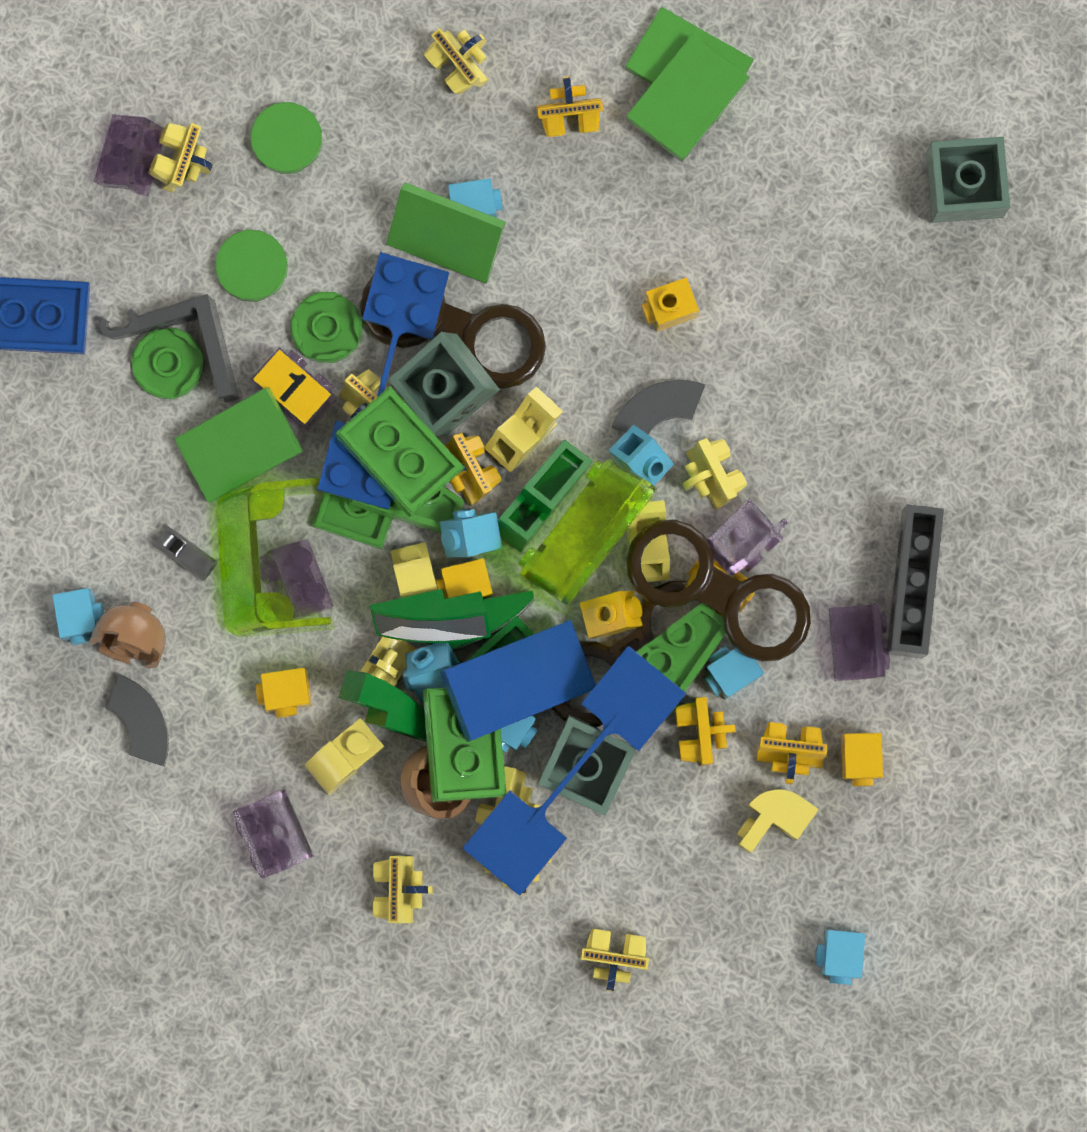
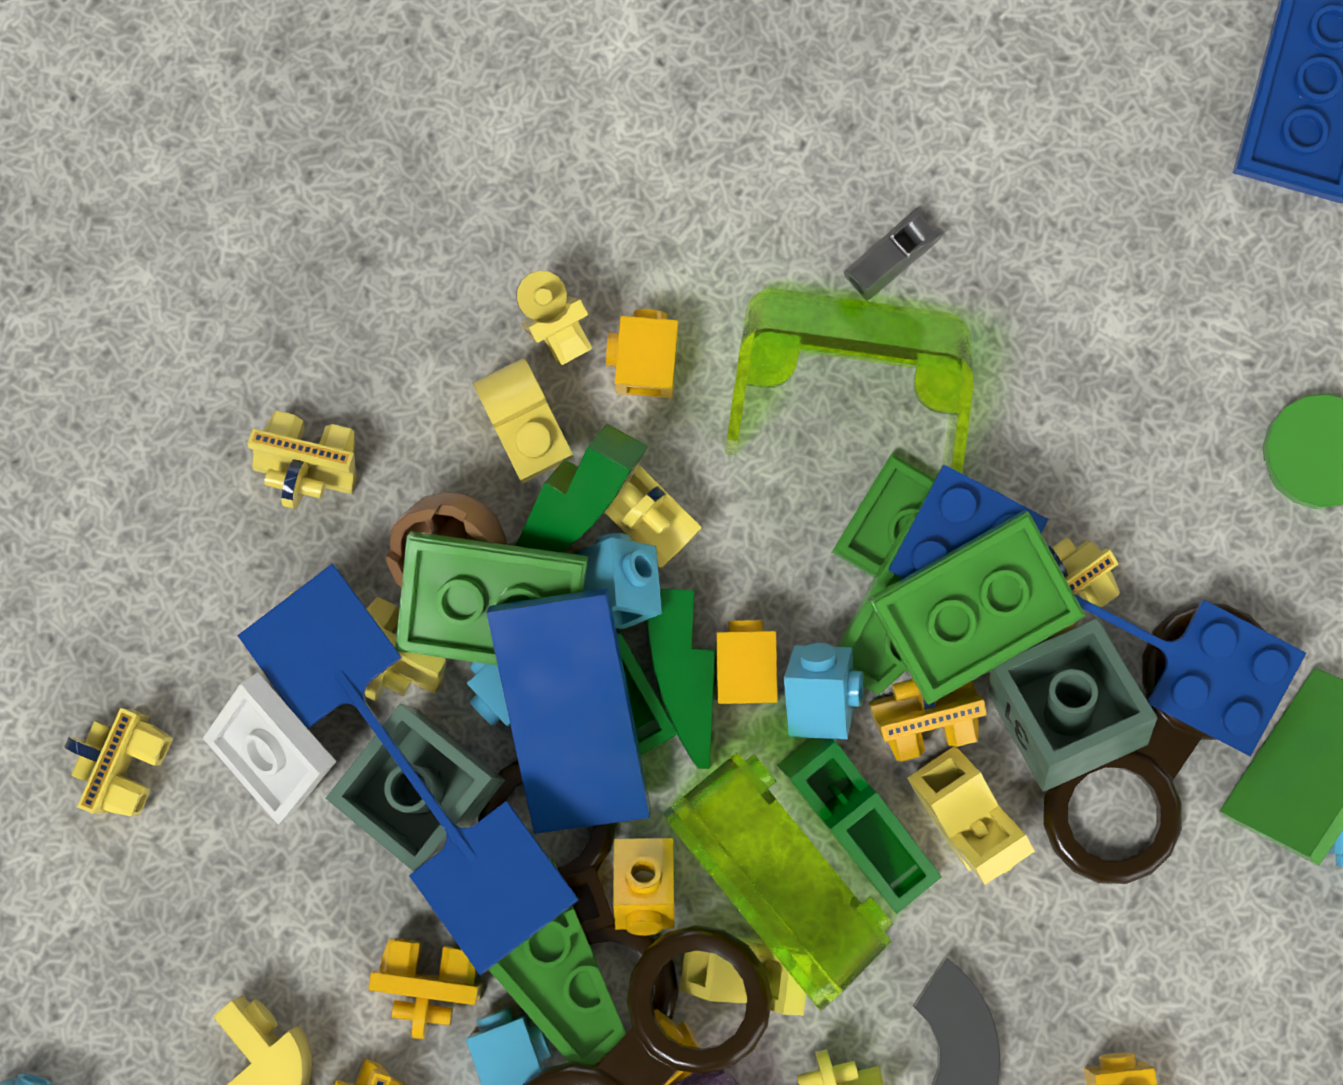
camera: 105 degrees right, 0 degrees up
medium azure brick [52,588,104,646] -> none
medium nougat cylinder [89,602,166,669] -> none
dark grey hinge [99,294,240,403] -> none
dark grey tile [106,674,169,767] -> none
bright green tile [132,328,204,399] -> none
bright green tile [174,387,303,503] -> none
clear purple bracket [233,789,314,879] -> none
yellow brick [250,347,336,432] -> none
clear purple bracket [257,539,334,626] -> none
bright green tile [291,292,362,363] -> none
slope [370,589,491,643] -> none
light yellow brick [391,542,438,598] -> none
medium azure brick [608,425,674,490] -> none
none -> white tile [203,672,336,825]
none -> light yellow hips [516,270,592,365]

